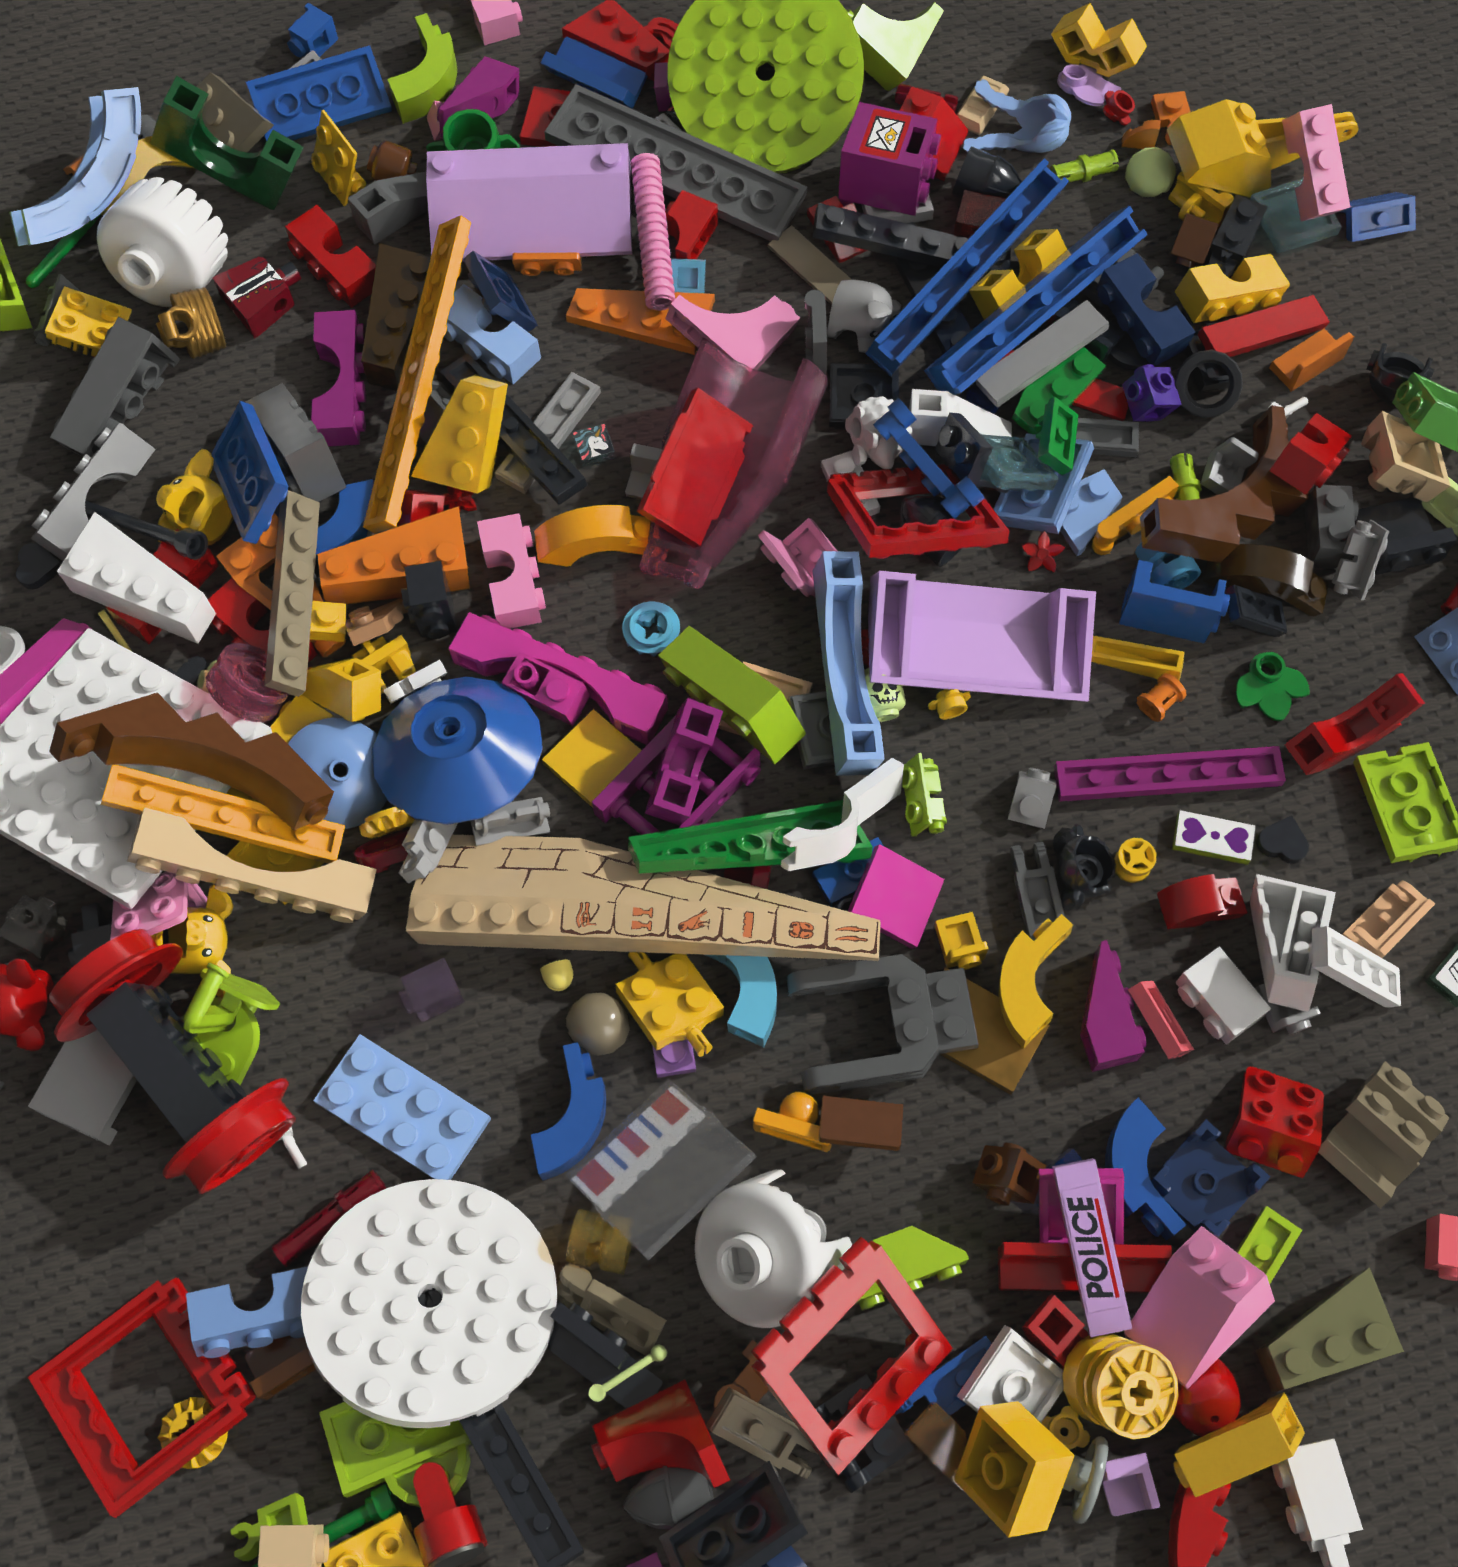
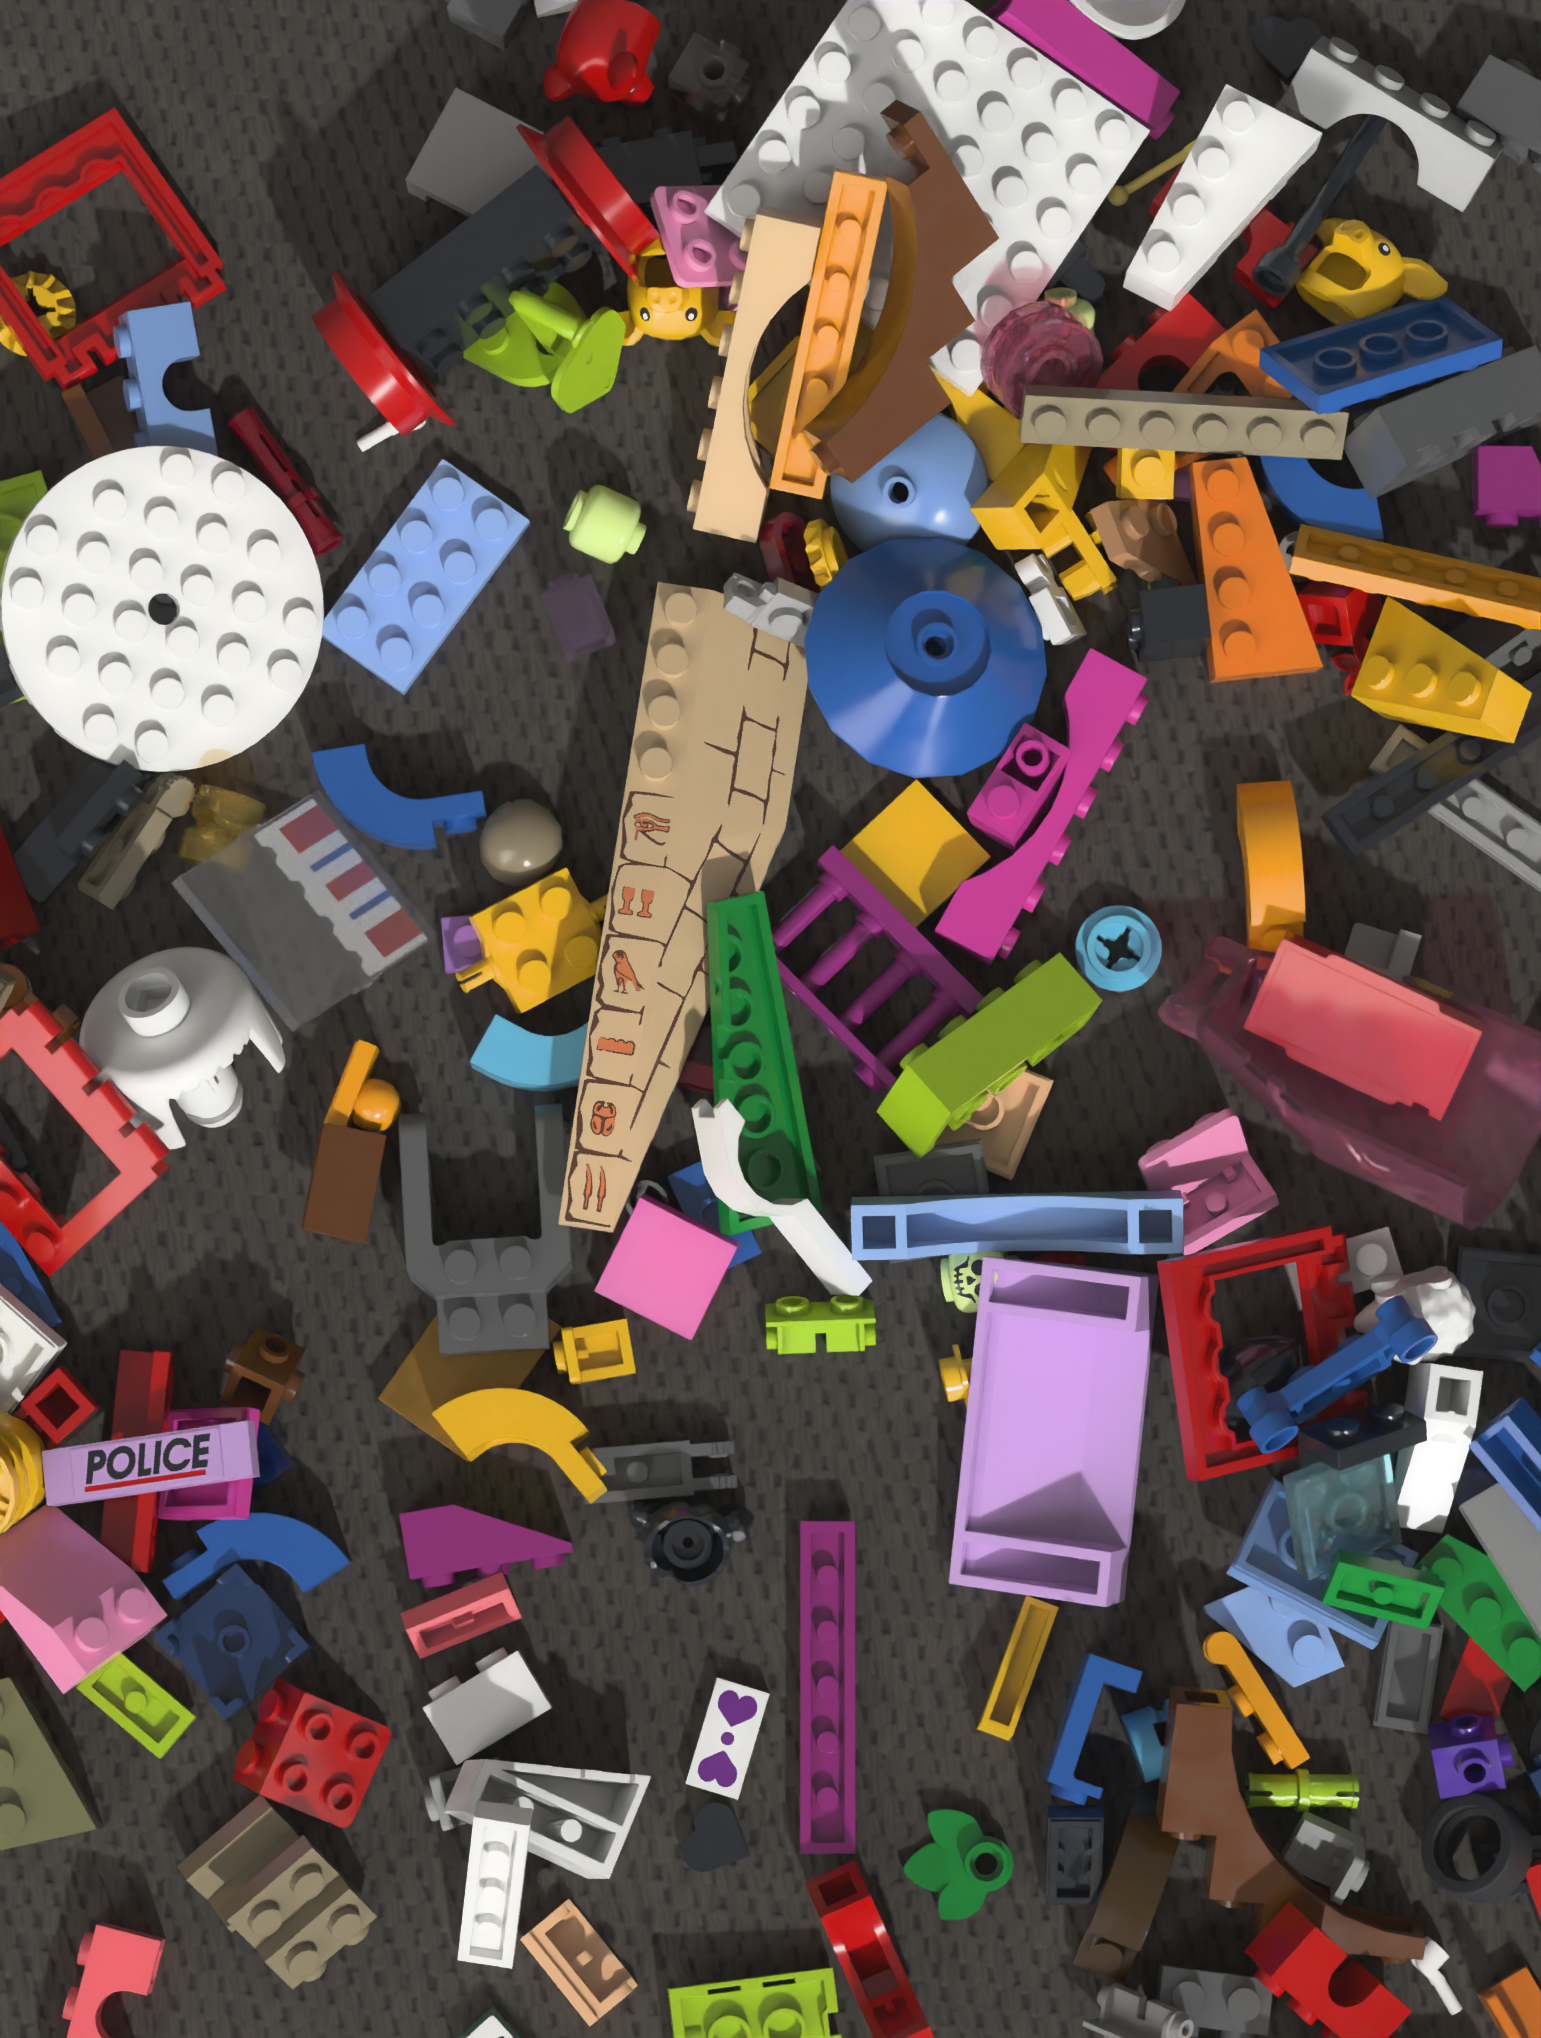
camera: 90 degrees right, 15 degrees up
light grey hinge [470,797,550,846] -> none
bright pink arch [477,513,546,629] -> none
light yellow hinge [540,959,574,991] -> none
tile [572,423,616,467] -> none
yellowish green hinge [589,1344,667,1402] -> none
magenta arch [645,698,723,826] -> none
lime slope [854,1226,969,1311] -> none
light grey bracket [1008,768,1056,829] -> none
red plant [1022,530,1065,572] -> none
yellow wheel [1114,838,1156,883] -> none
orange bush [1137,673,1187,722] -> none
red brick [1157,874,1247,929] -> none
none -> yellowish green head [563,484,647,564]

